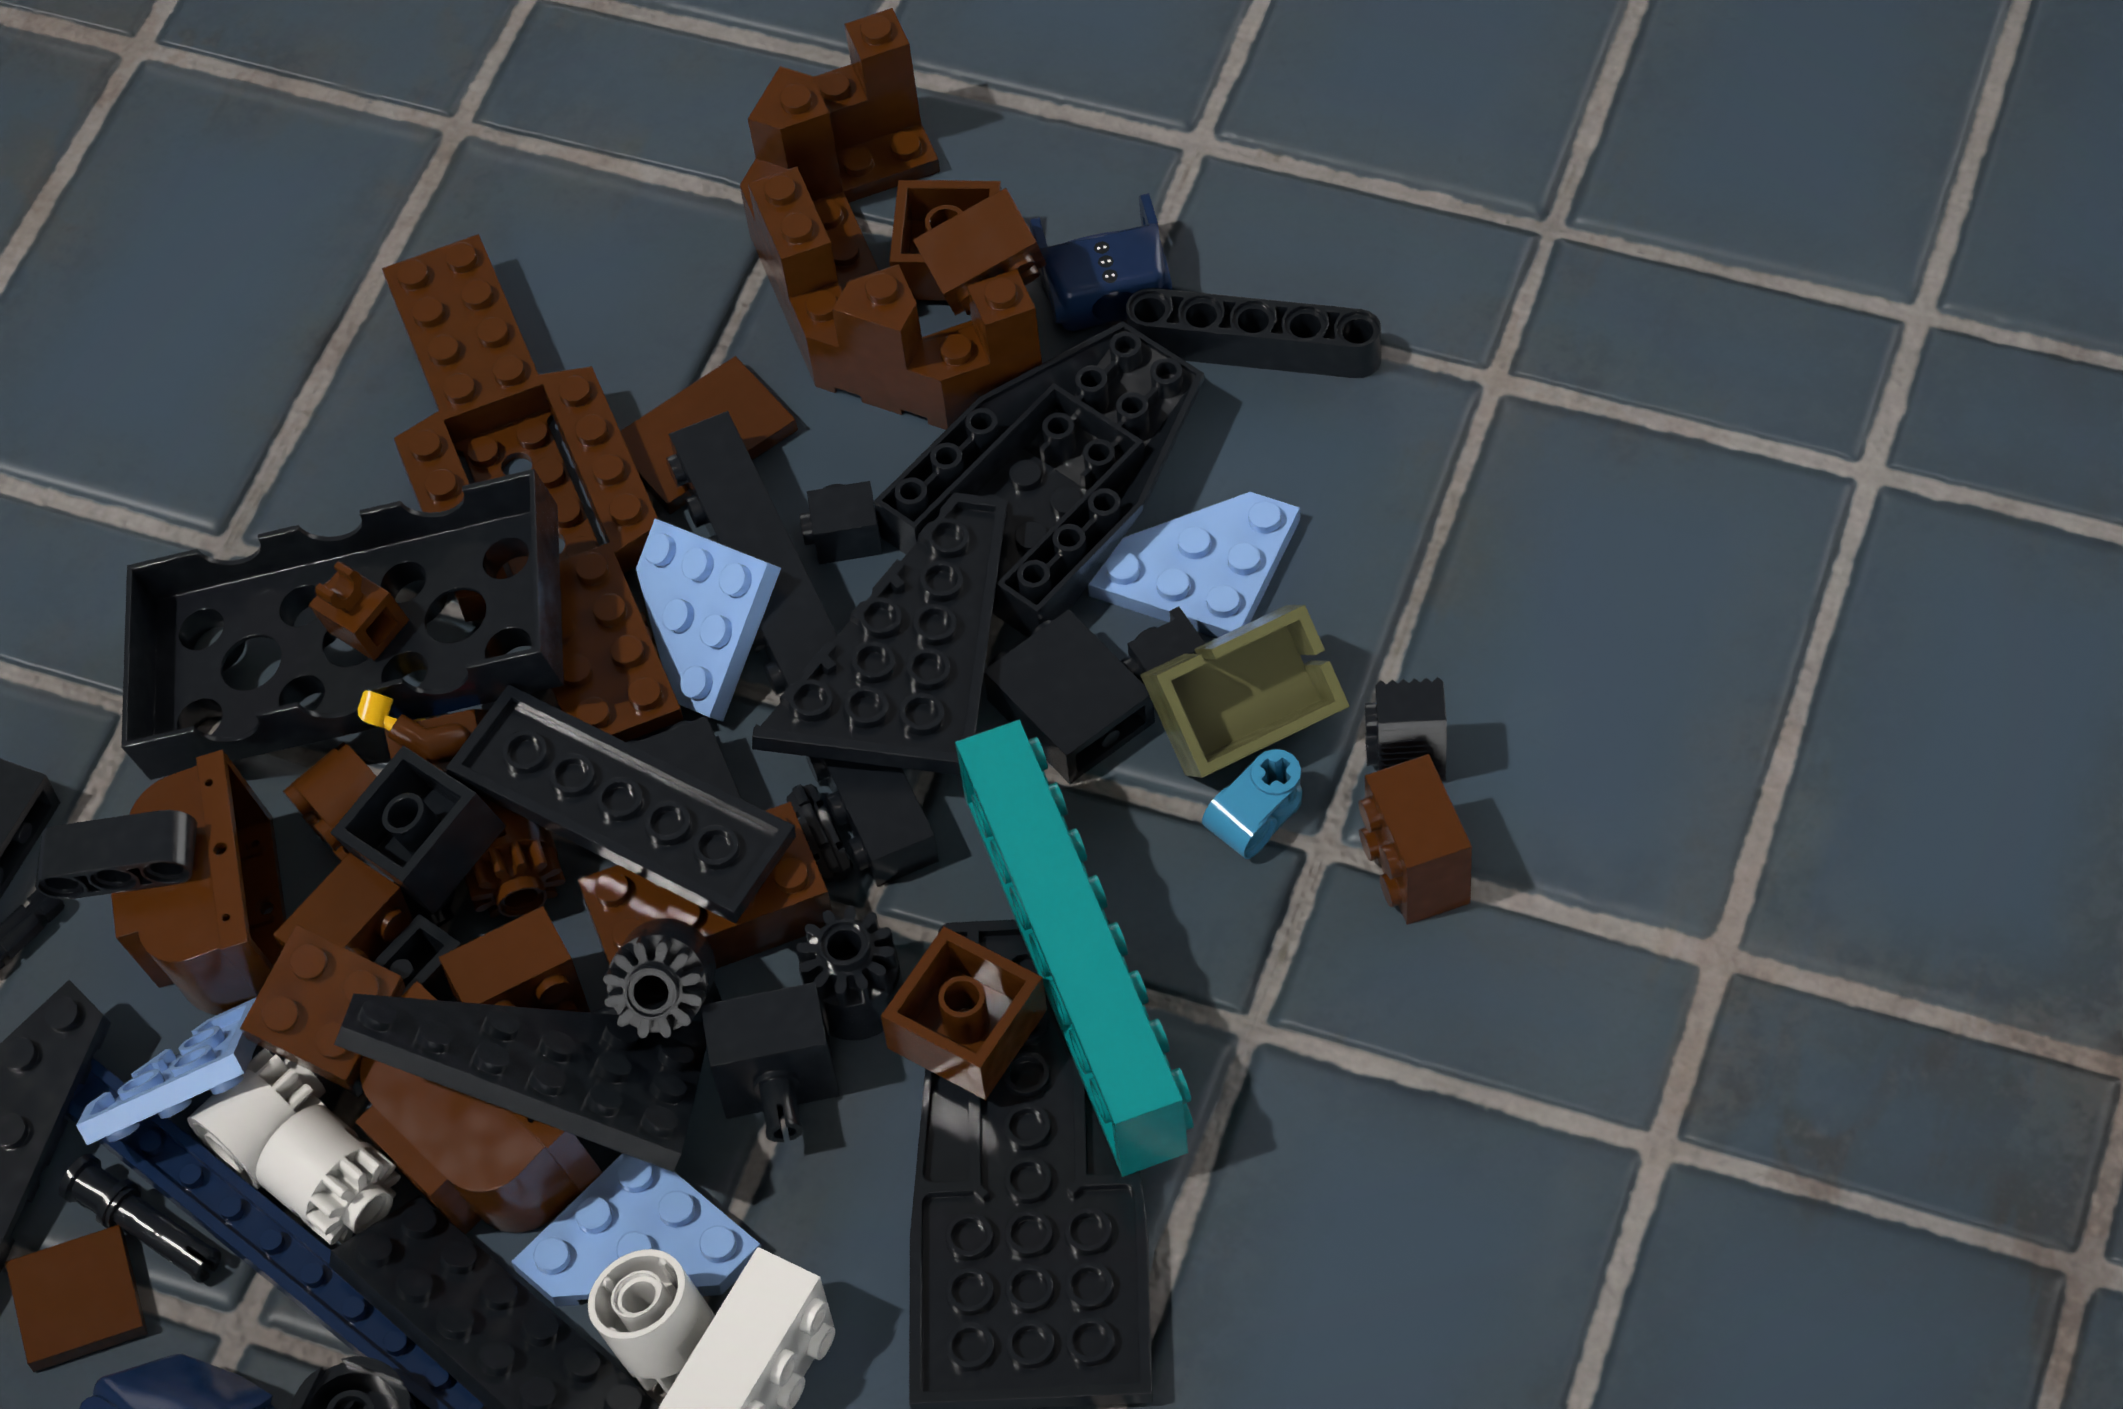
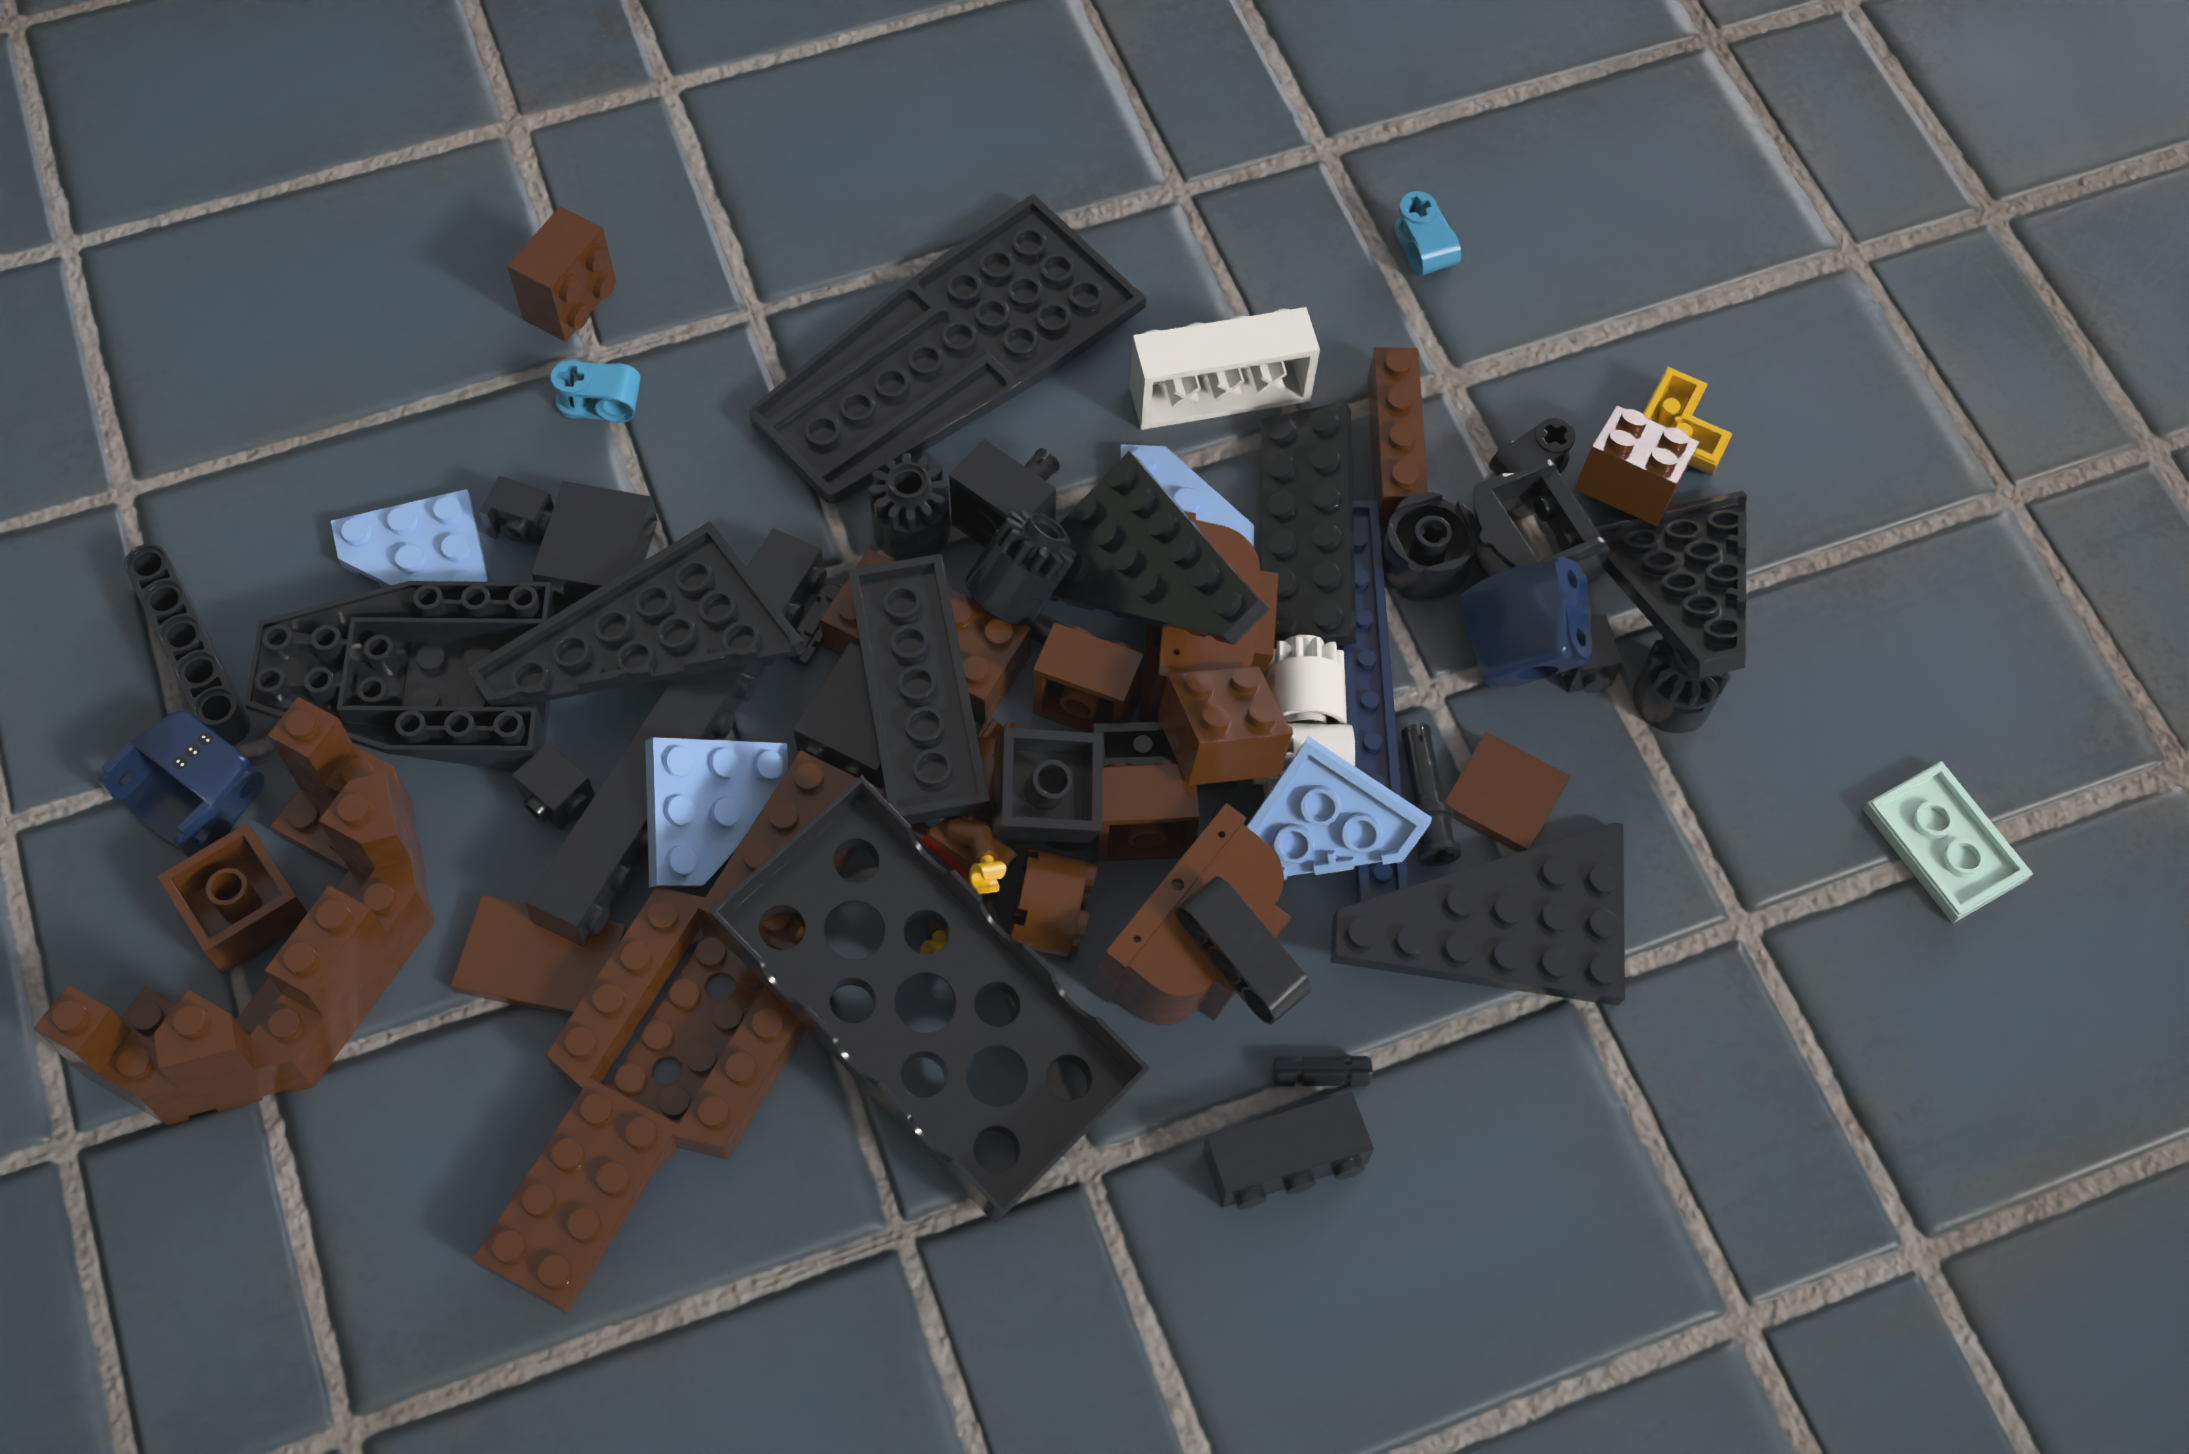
camera: 140 degrees left, 5 degrees up
reddish brown brick [308,561,409,661] -> none
white gear [588,1249,715,1393] -> none
reddish brown brick [881,926,1047,1100] -> none
reddish brown brick [913,188,1047,316] -> none
teal brick [955,719,1194,1177] -> none
olive piece [1141,605,1350,778] -> none
black brick [1365,677,1447,781] -> none

